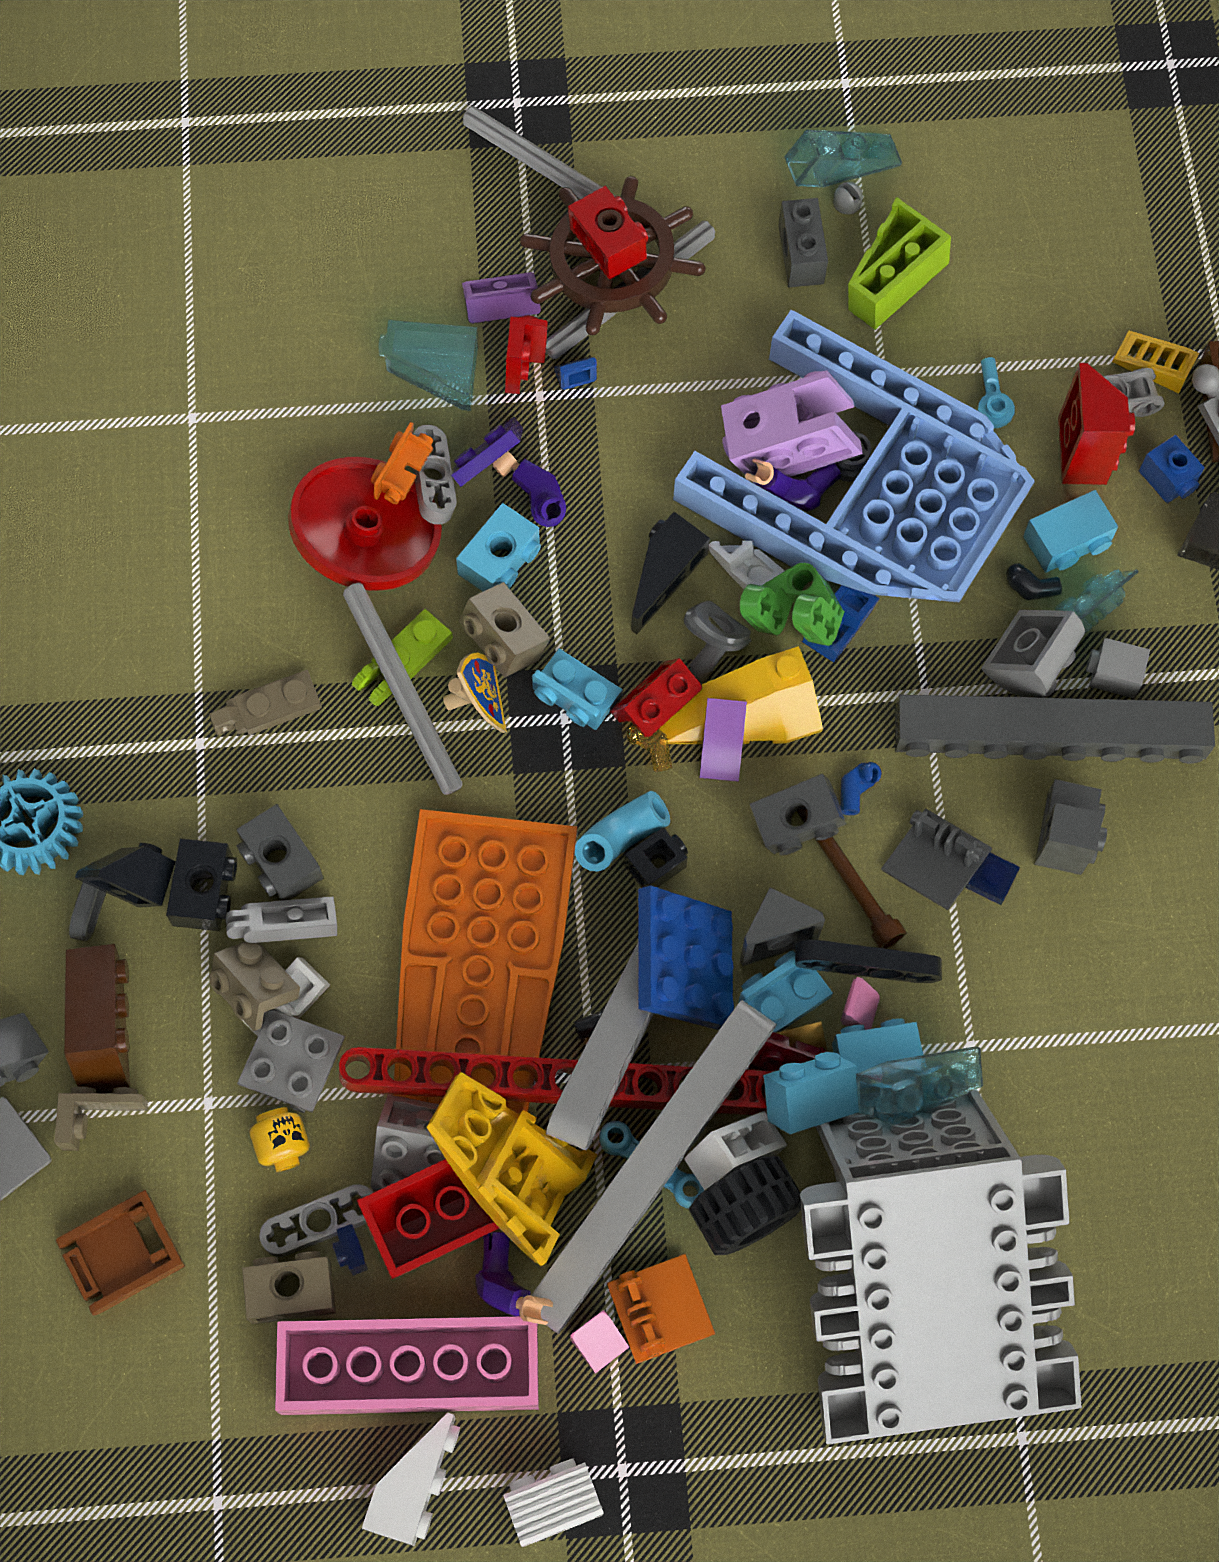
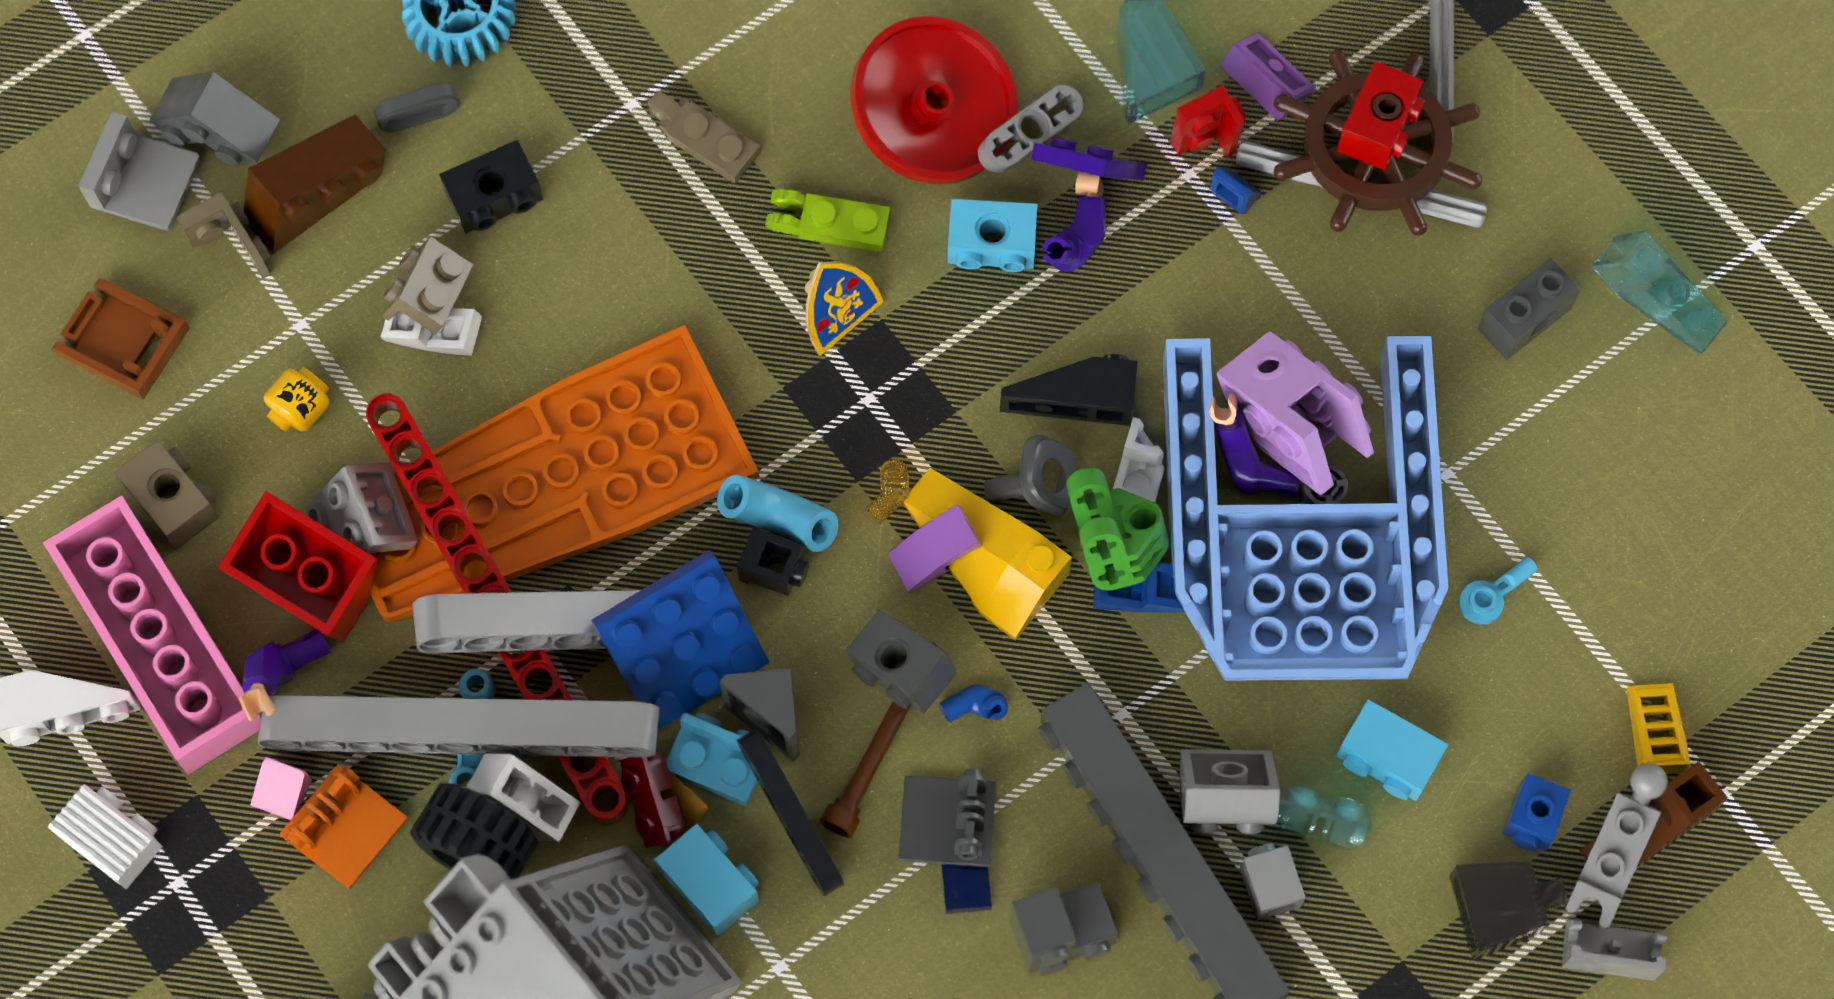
camera: 60 degrees right, 0 degrees up
black slope [75,843,176,907] -> none
light grey hinge [225,896,337,943] -> none
dark grey brick [236,804,324,901] -> none
light grey hinge [237,1010,345,1113] -> none
light grey beam [259,1184,373,1257] -> none
clear blue plate [332,1224,369,1275] -> none
light grey axle [343,583,462,795] -> none
orange hinge [371,422,433,504] -> none
yellow wedge [427,1072,597,1266] -> none
dark tan brick [459,582,550,678] -> none
medium azure bracket [532,648,623,730] -> none
red bracket [610,658,702,737] -> none
medium azure brick [764,1052,861,1134] -> none
light grey hinge [833,182,863,215] -> none
bright pink slope [840,977,880,1030] -> none
lime wedge [848,197,951,330] -> none
clear light blue slope [856,1046,983,1125] -> none
black arm [1006,563,1062,600] -> none
red slope [1058,363,1135,485] -> none
light grey piece [1103,368,1165,417] -> none

